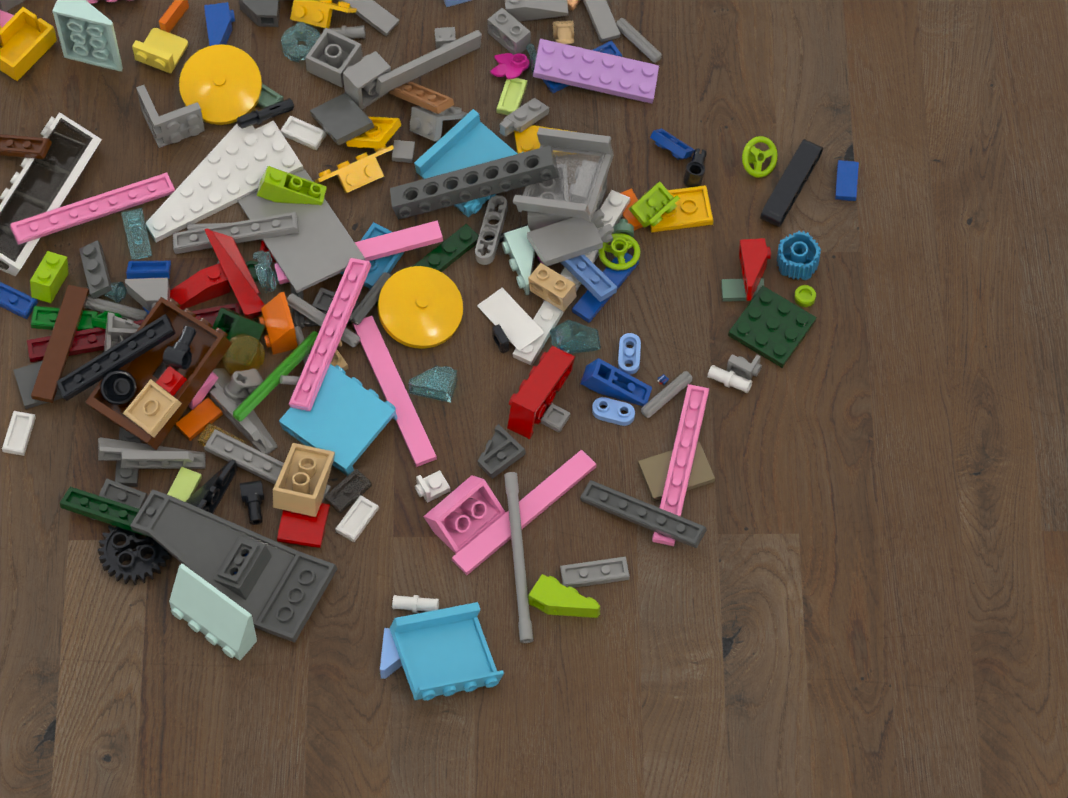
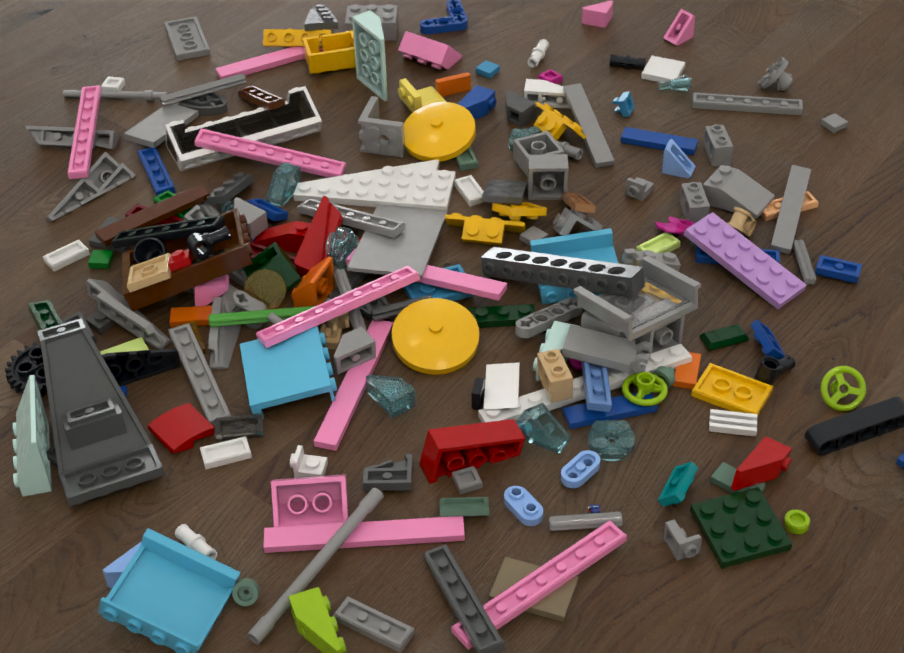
camera: 40 degrees right, 20 degrees down
lime brick [30,251,69,303] -> none
black axle [237,98,294,129] -> none
black pin [240,480,264,525] -> none
lime slope [256,166,327,205] -> none
tan slope [273,443,335,517] -> none
light grey tile [376,30,482,95] -> none
blue slope [580,358,652,406] -> none
lime bracket [629,182,680,228] -> none
white pin [707,365,752,393] -> none
dark azure brick [777,230,821,280] -> none
none -> green tile [88,250,114,269]
none -> sand green tile [232,578,260,606]
none -> light grey slope [334,326,376,375]
none -> sand green tile [440,497,489,517]
none -> clear light blue plate [588,420,635,461]
none -> teal plate [658,461,698,507]
none -> dark green tile [700,324,749,351]
none -> white tile [709,409,757,437]
none -> blue plate [815,255,862,283]

